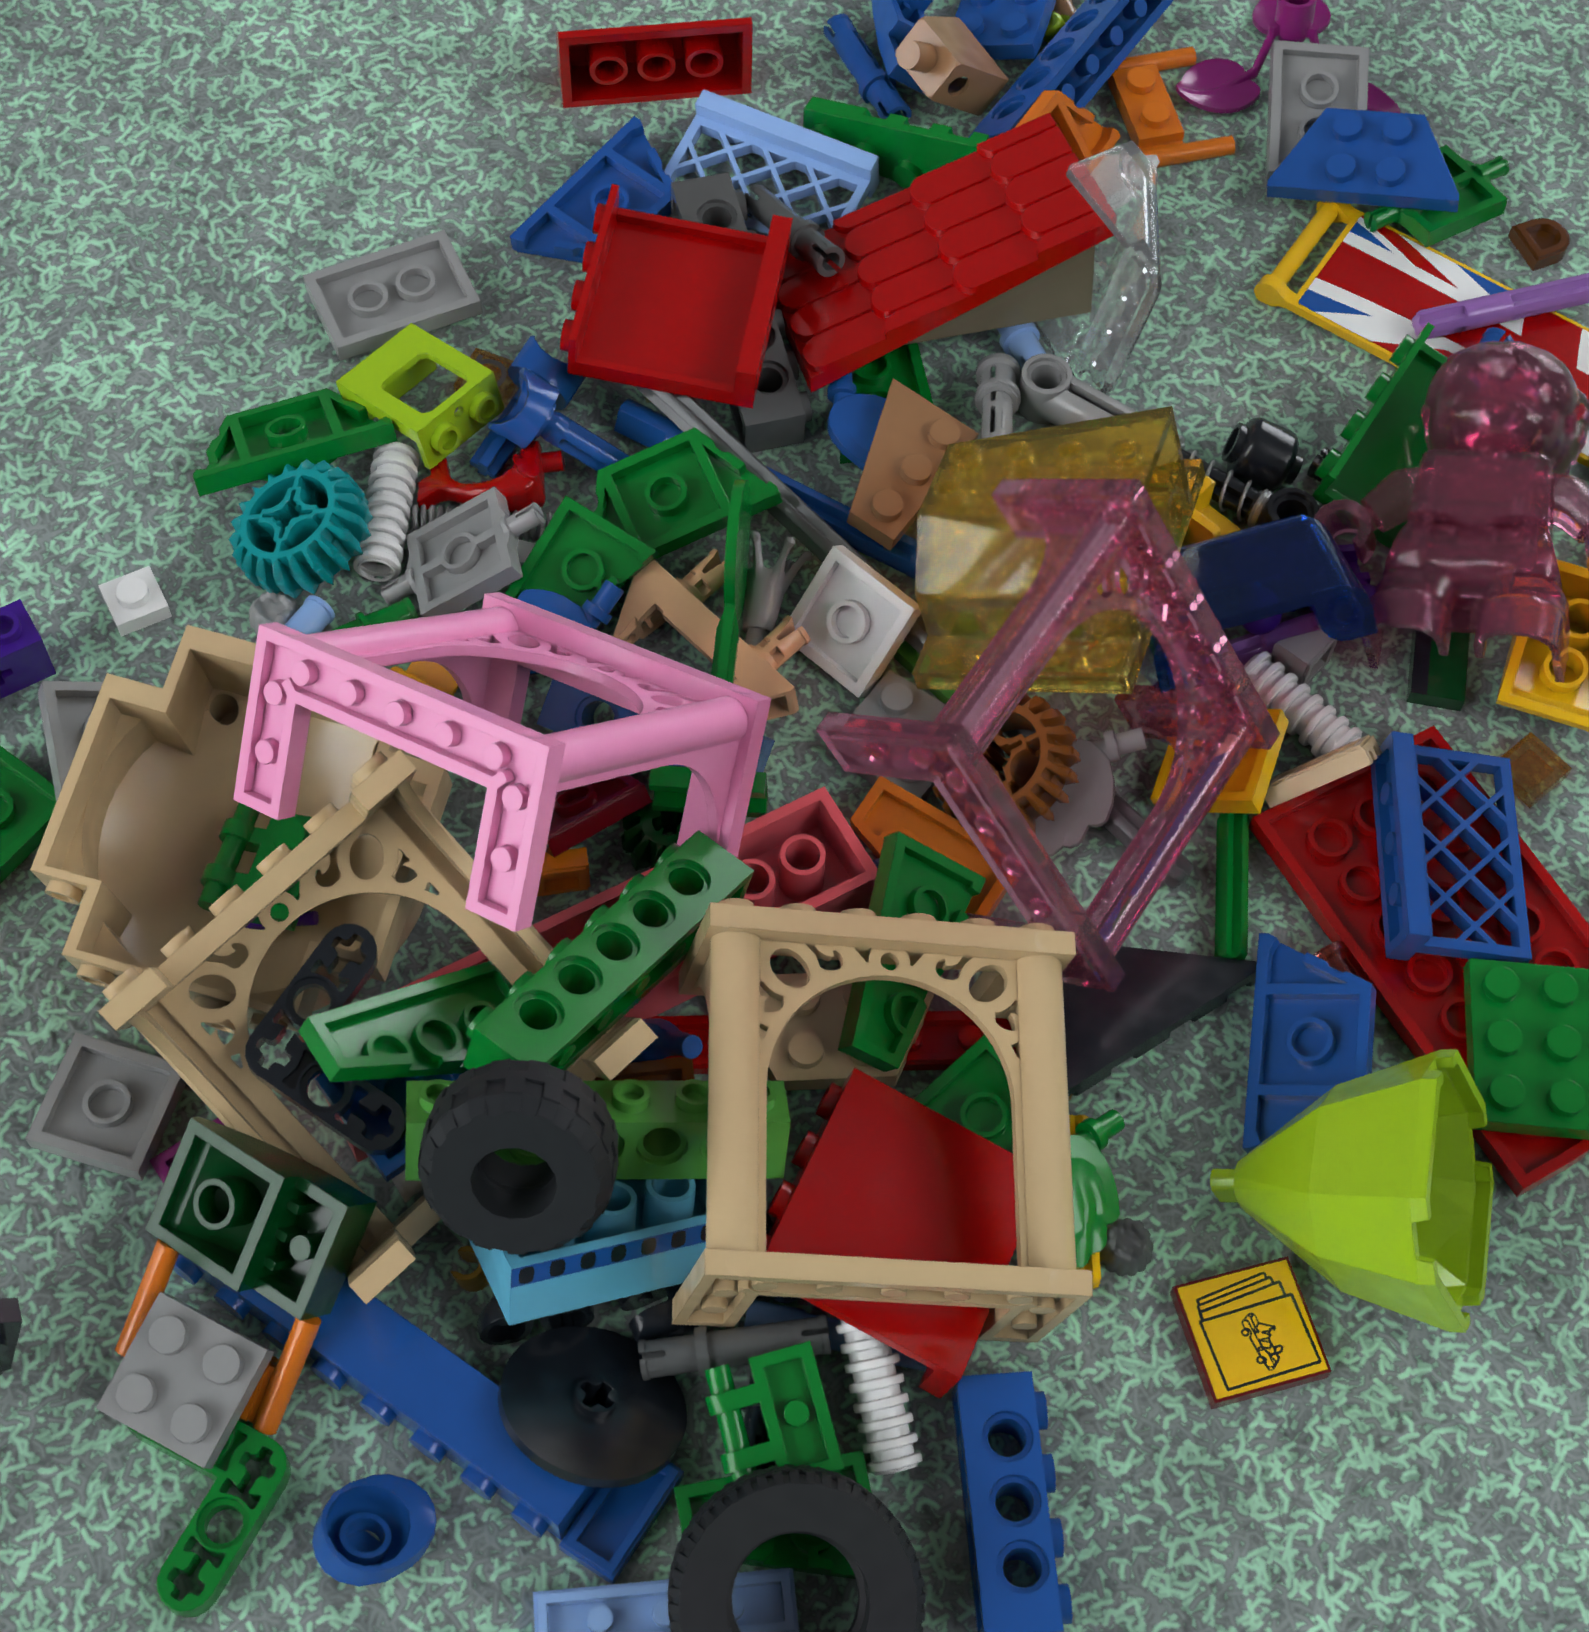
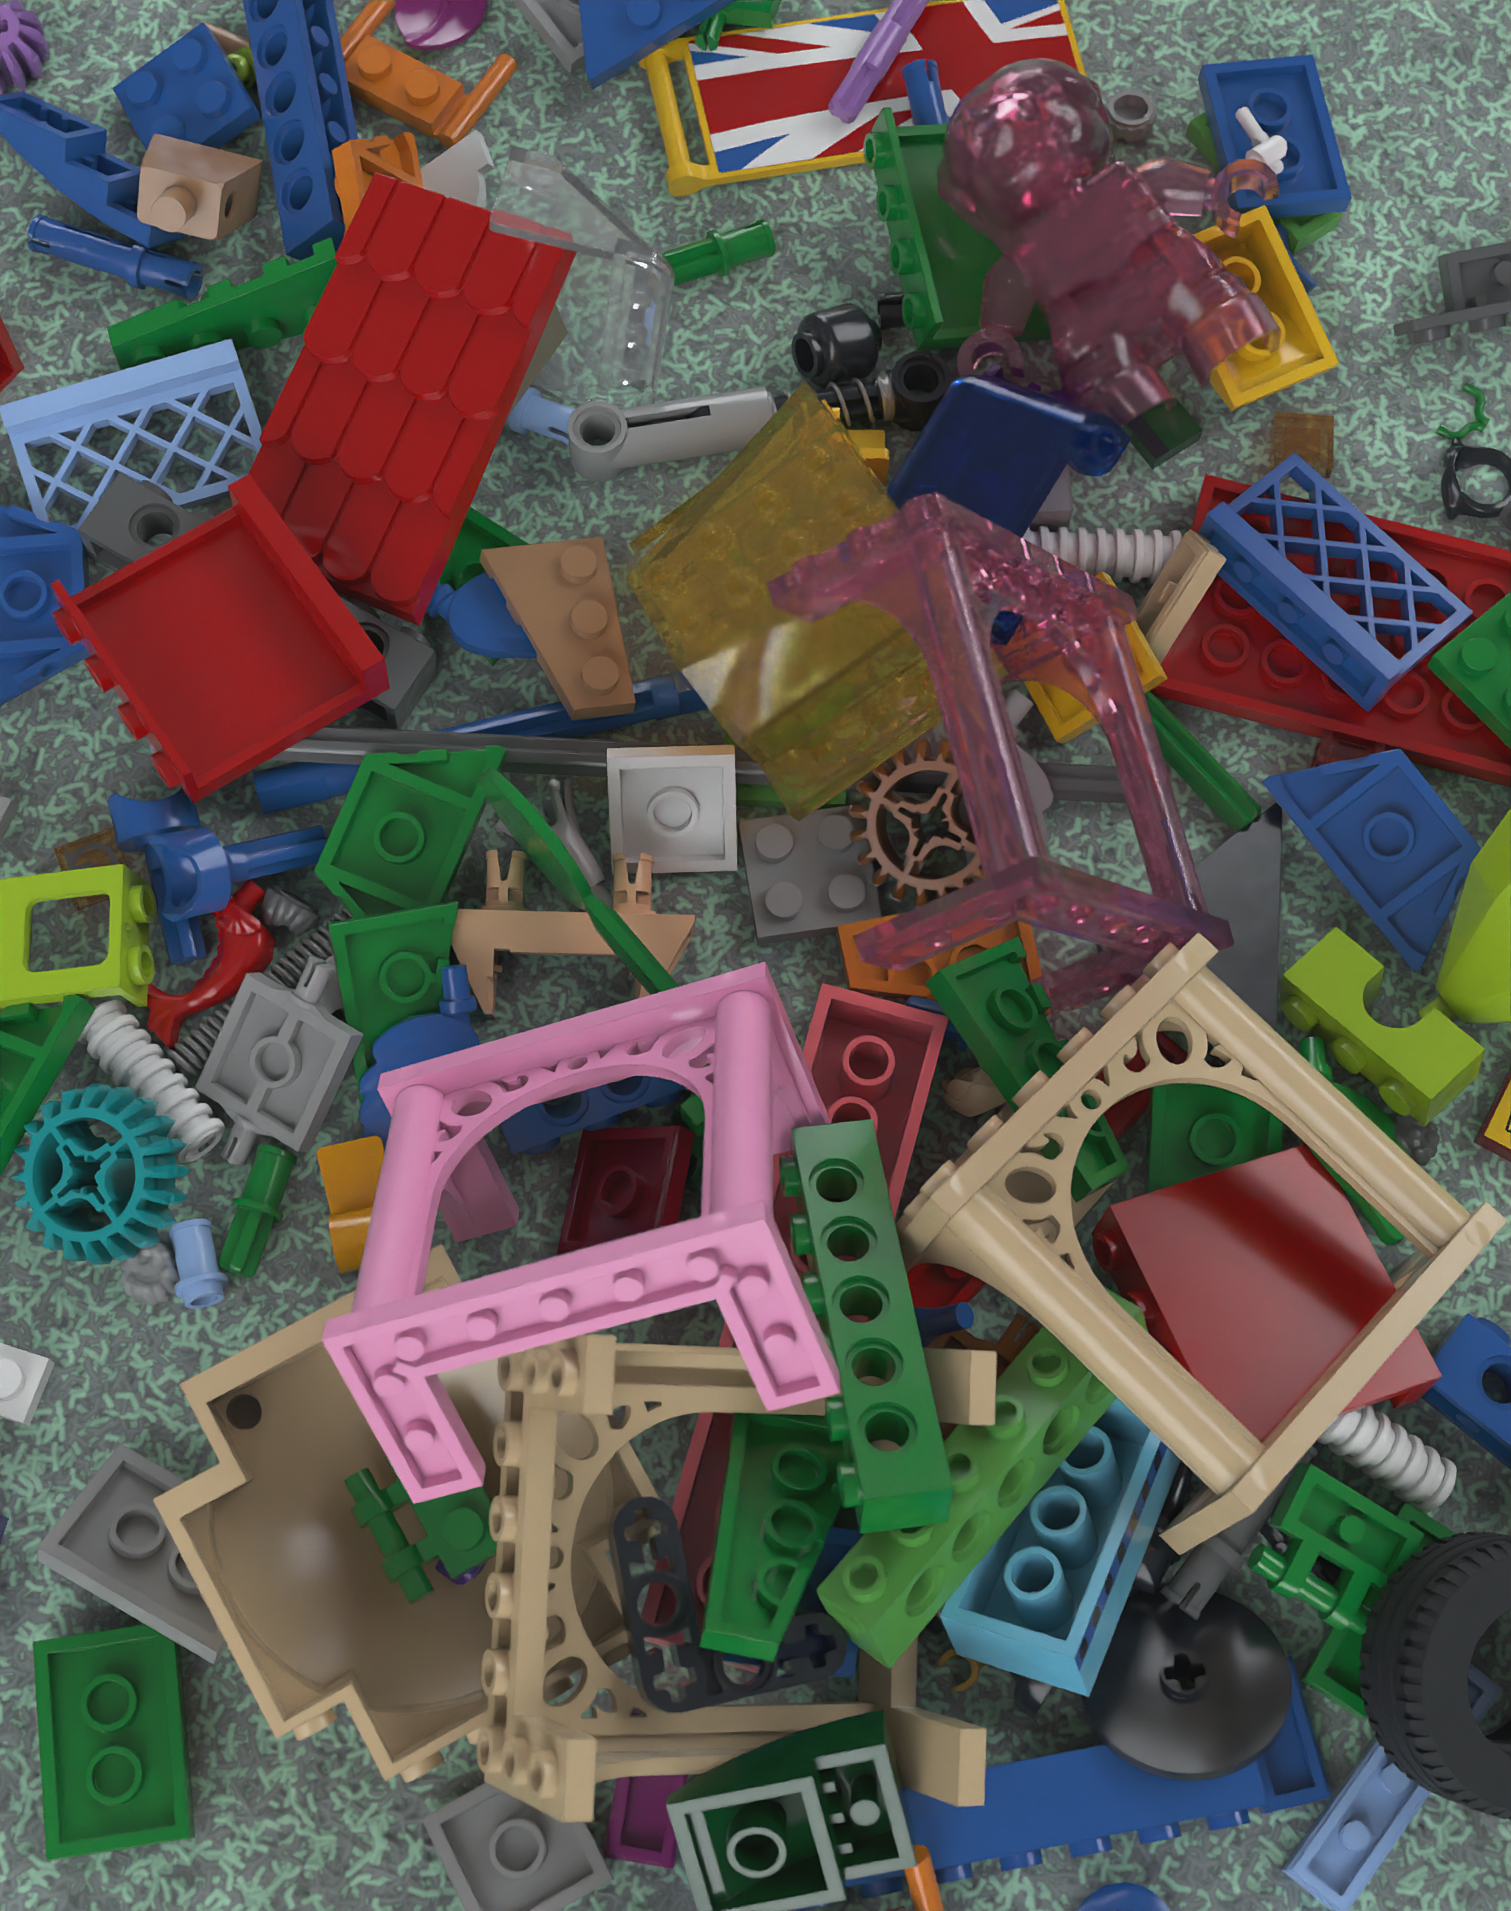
camera: 45 degrees left, 10 degrees up
black tyre [418,1059,618,1254] -> none
dark grey pin [744,184,845,277] -> none
light grey pin [975,353,1021,475] -> none
none -> dark grey piece [261,885,322,937]
none -> green axle [659,219,776,286]
none -> lime arch [1279,927,1485,1127]

